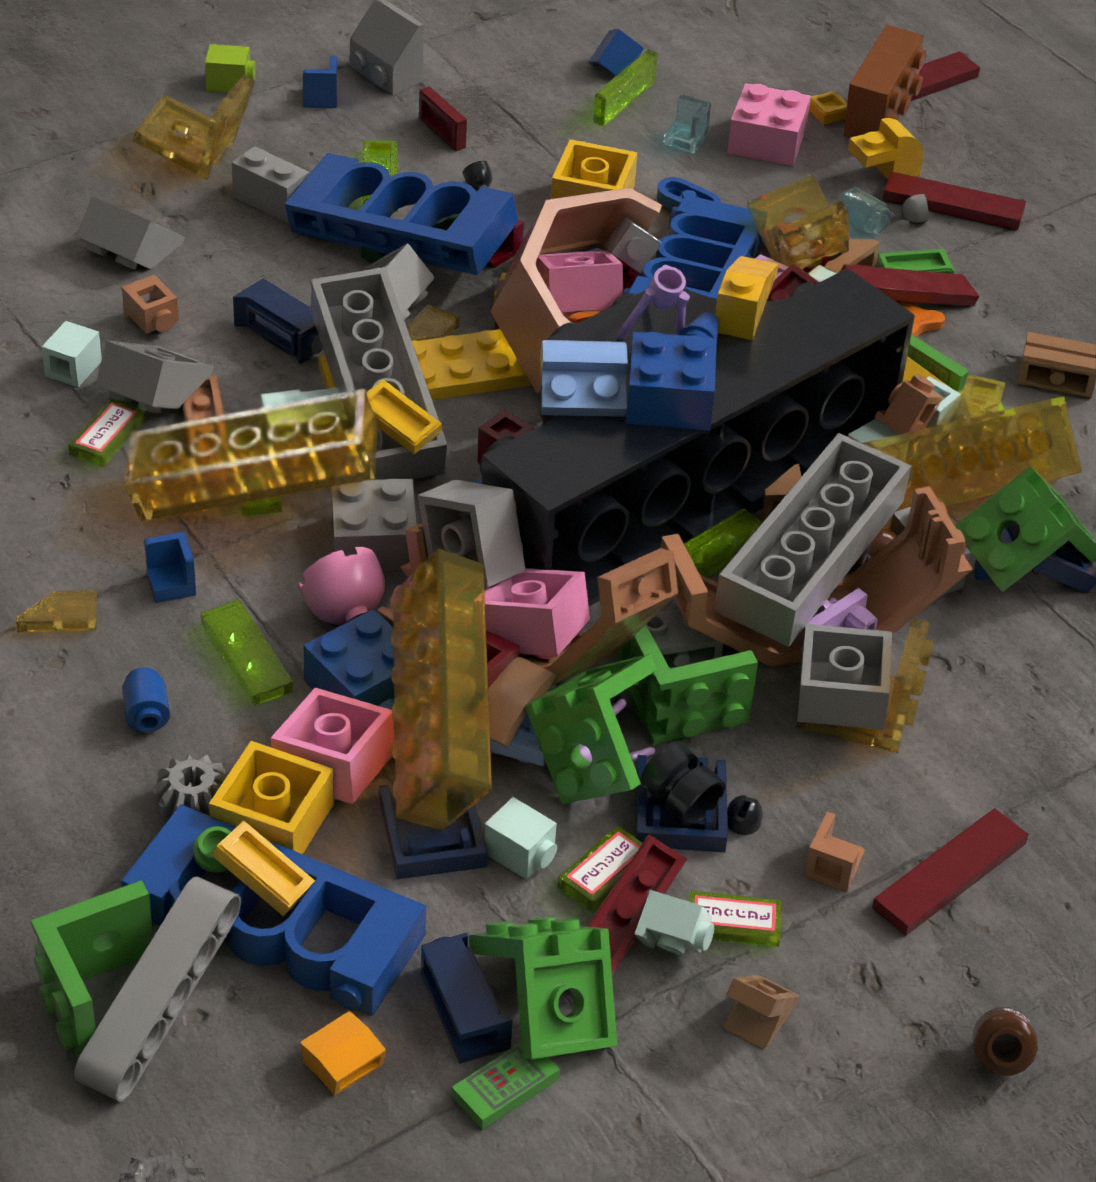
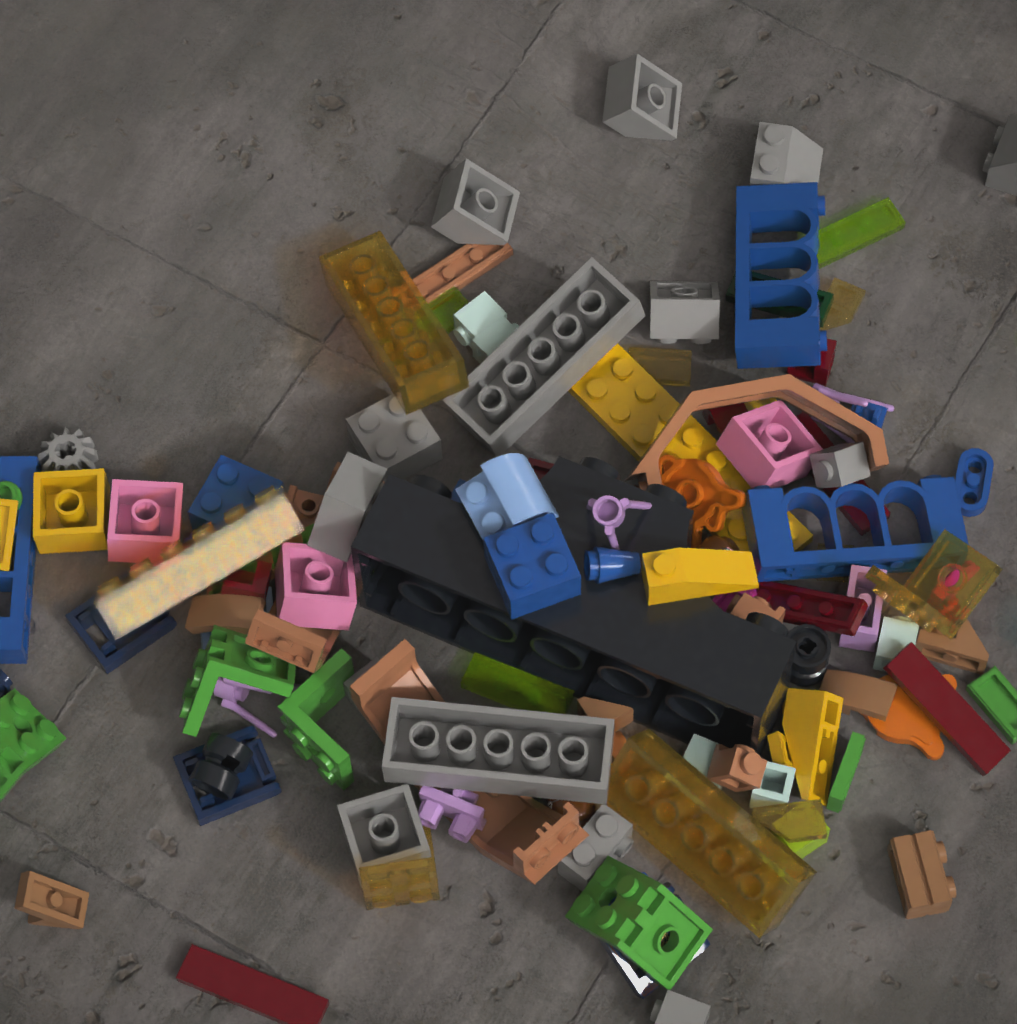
camera: 70 degrees right, 20 degrees up
clear yellow tile [16,590,98,632] -> none
light aqua brick [42,321,102,387] -> none
tile [68,399,145,467] -> none
nougat brick [122,274,179,334] -> none
blue brick [122,667,170,732] -> none
clear yellow bracket [133,75,255,179] -> none
blue panel [144,531,196,603] -> none
clear neon green tile [201,600,293,706] -> none
lime brick [205,44,256,94] -> none
dark blue window [233,278,323,364] -> none
bright pink cylinder [298,547,385,625] -> none
blue panel [303,56,337,108] -> none
yellow tile [355,379,442,455] -> none
dark red tile [419,86,467,151] -> none
black hinge [462,161,492,191] -> none
light aqua brick [484,797,557,880] -> none
yellow brick [551,139,637,199] -> none
tile [557,826,642,912] -> none
dark red tile [587,834,687,975] -> none
light aqua brick [635,890,714,955] -> none
tile [688,891,782,947] -> none
black hinge [727,795,763,835] -> none
nougat panel [804,811,865,892] -> none

